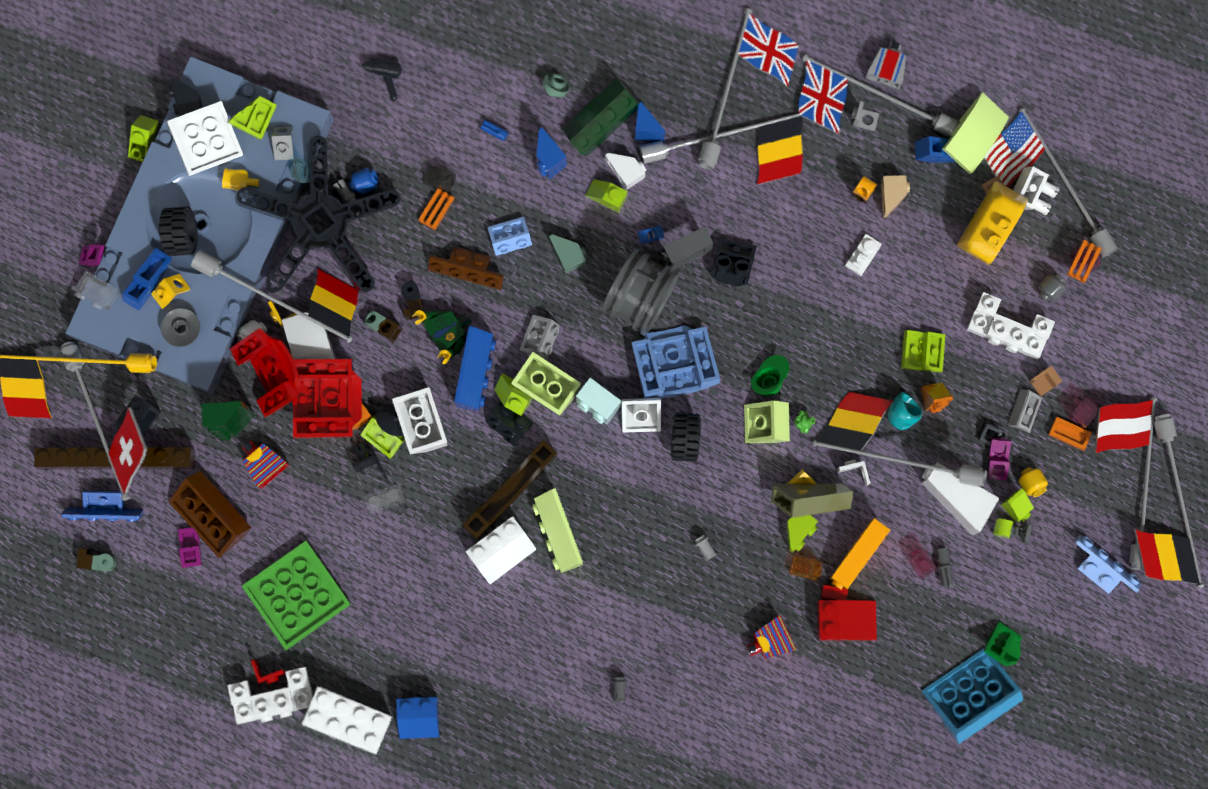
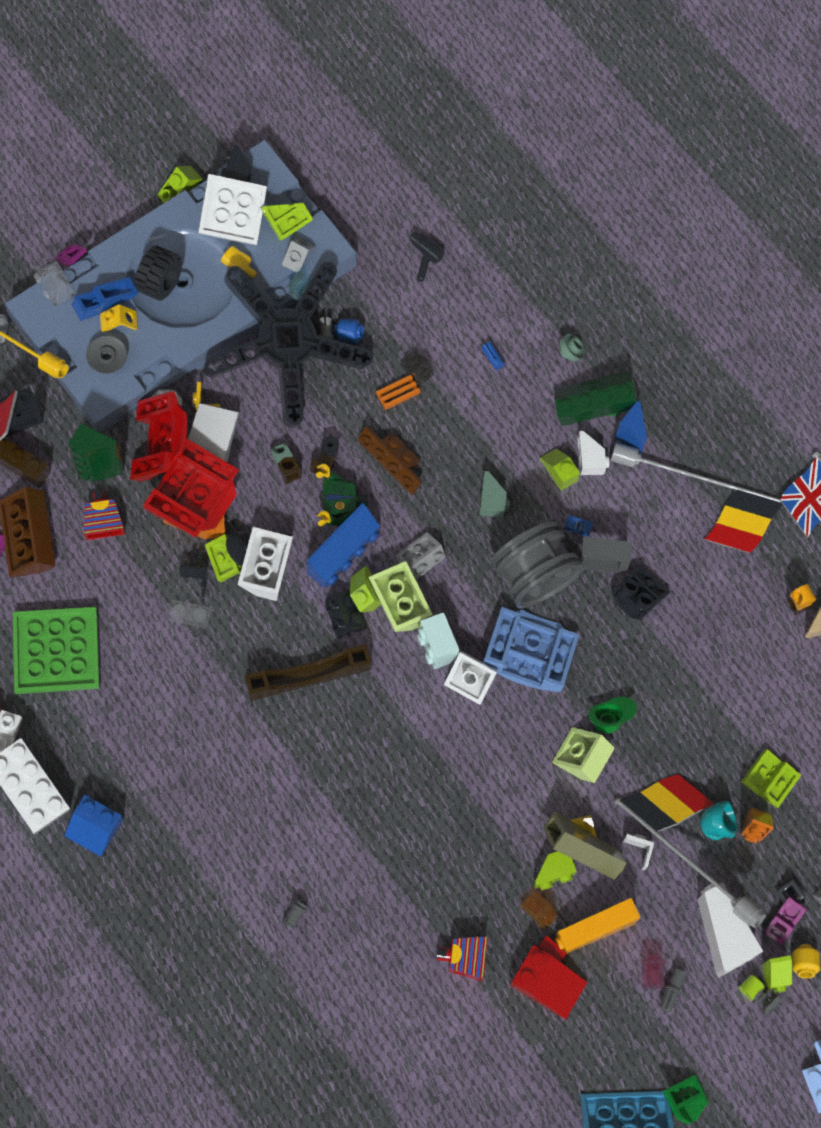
camera: 25 degrees right, 10 degrees down
flag [191,250,358,343] -> none
white slope [466,516,537,584] -> none
light blue bracket [487,217,532,255] -> none
yellowish green slope [532,488,583,573] -> none
blue slope [536,128,567,180] -> none
black tyre [671,412,701,462] -> none
light grey pin [695,535,717,561] -> none
flag [698,8,798,170] -> none
bright green plant [795,410,815,433] -> none
white plate [845,234,882,276] -> none

